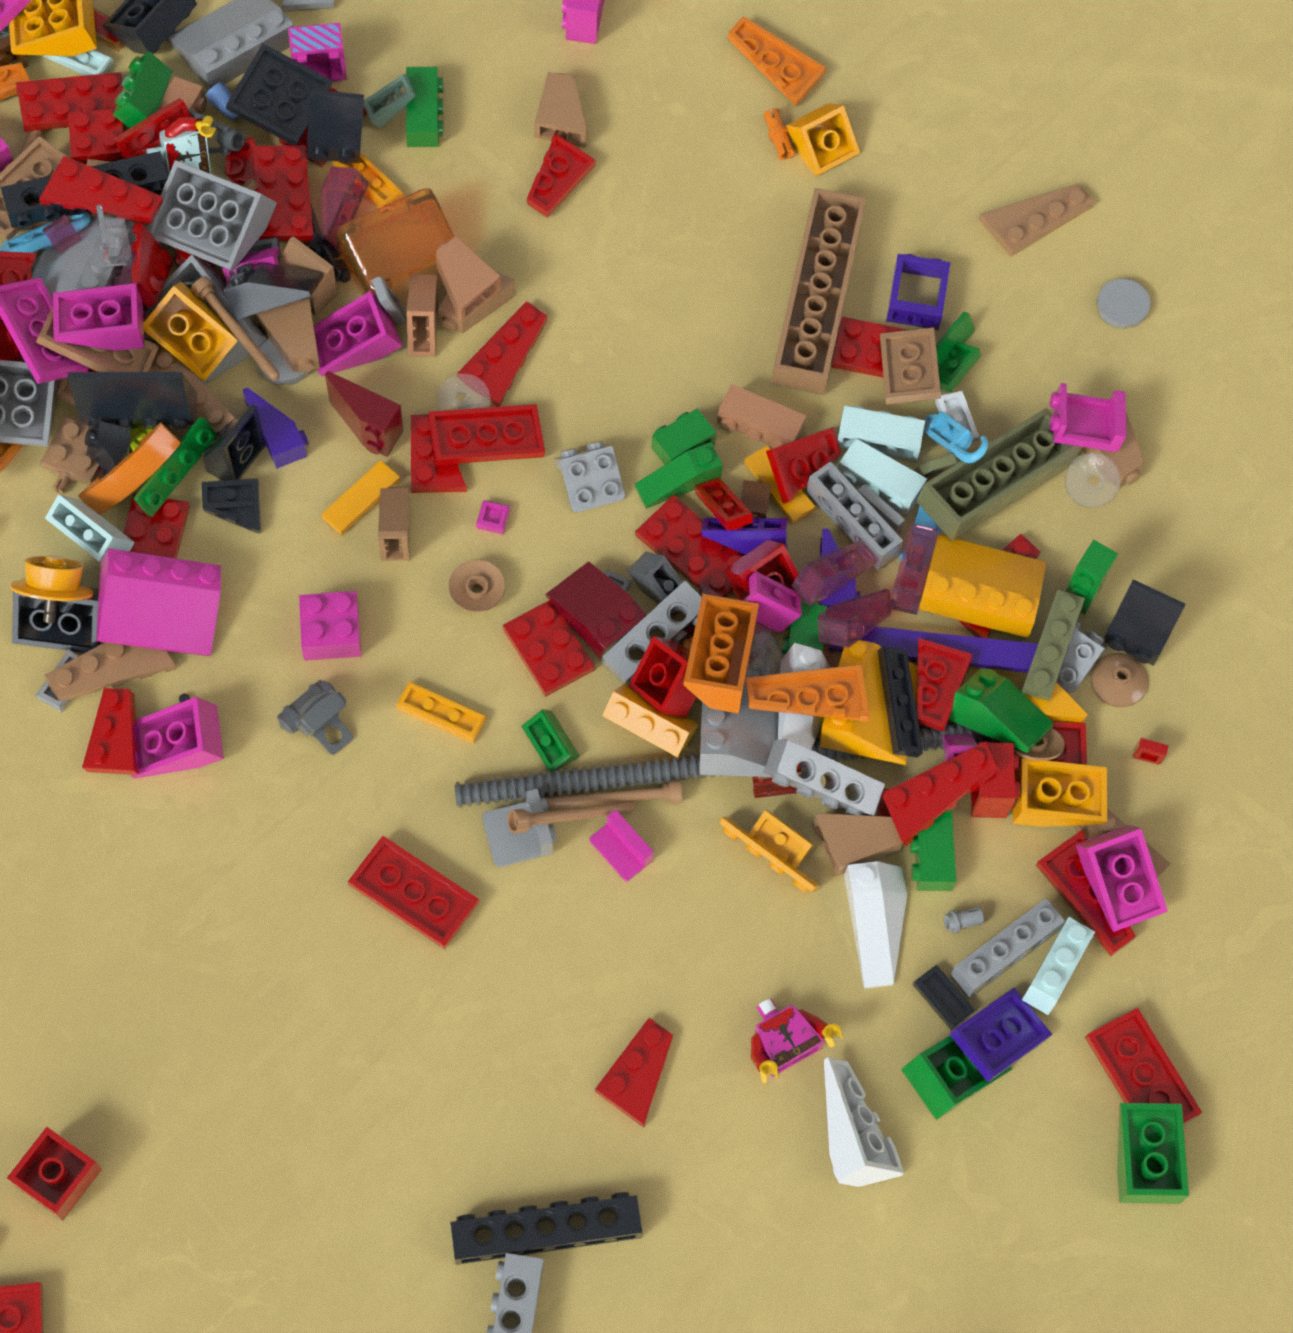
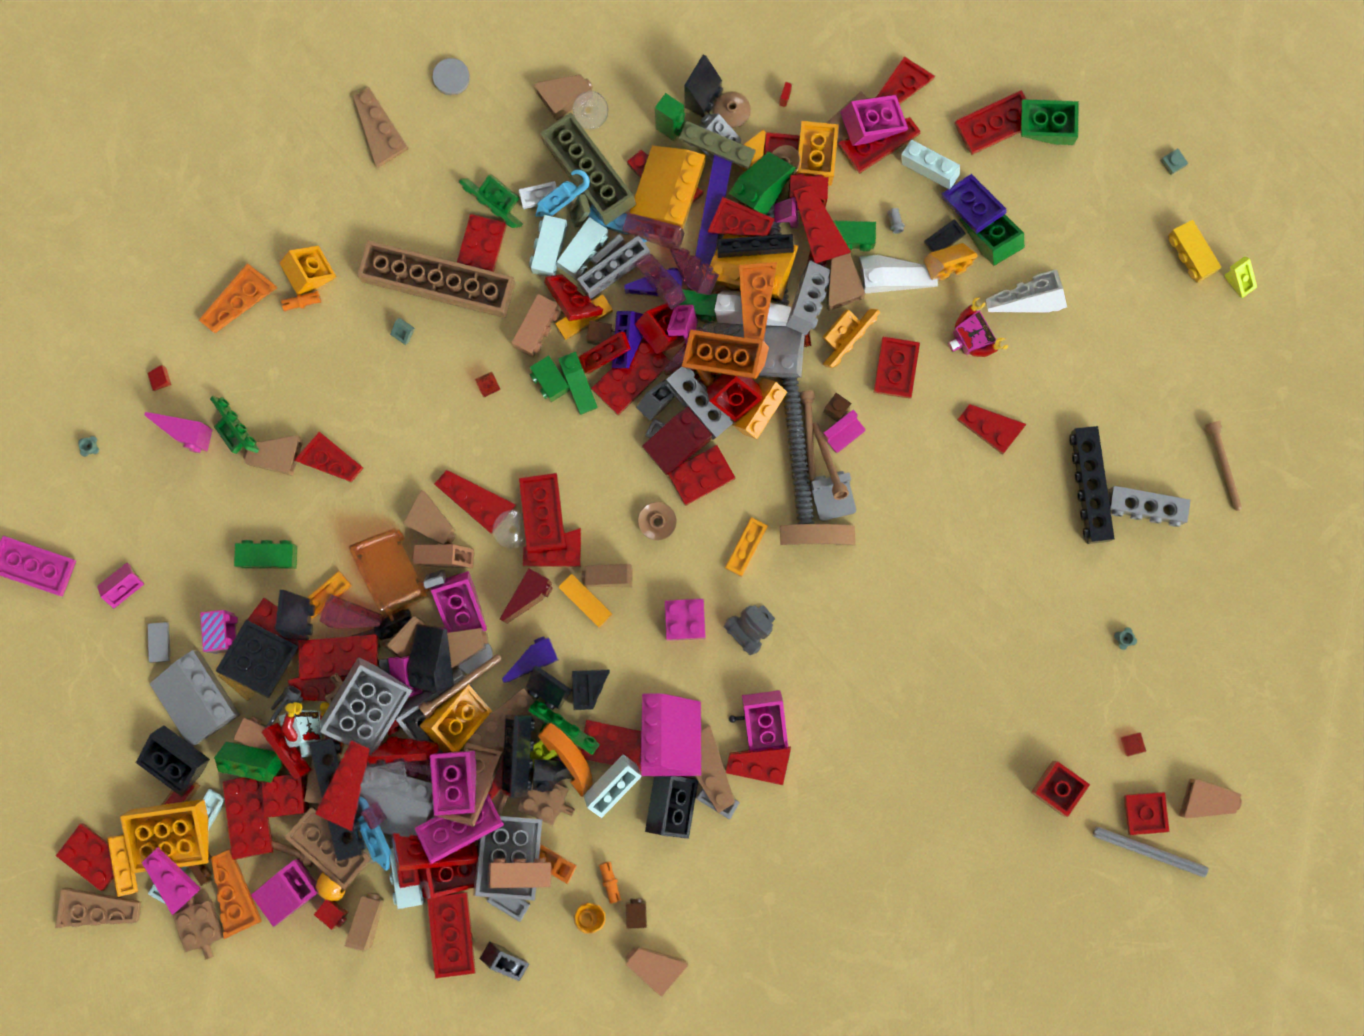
camera: 80 degrees left, 15 degrees up
light orange piece [10,555,93,623] -> none
medium blue cone [205,82,239,122] -> none
red plate [348,836,479,950] -> none
sand green slope [364,74,416,129] -> none
nougat slope [436,236,501,323] -> none
dark pink tile [476,500,510,534] -> none
green slope [521,709,580,773] -> none
light grey bracket [554,441,625,512] -> none
medium nougat plate [880,328,941,405] -> none
dark purple window [886,254,950,330] -> none
light grey brick [950,899,1065,999] -> none
dark pink panel [1050,383,1126,452] -> none
none -> green bracket [210,396,260,454]
none -> sand green plate [390,318,415,345]
none -> clear red plate [475,372,501,397]
none -> medium nougat slope [780,524,855,545]
none -> reddish brown brick [823,393,852,422]
none -> red plate [873,336,920,399]
none -> red wing [876,56,935,105]
none -> light orange slope [924,243,978,280]
none -> sand green plate [1114,627,1137,650]
none -> clear red tile [1120,732,1146,756]

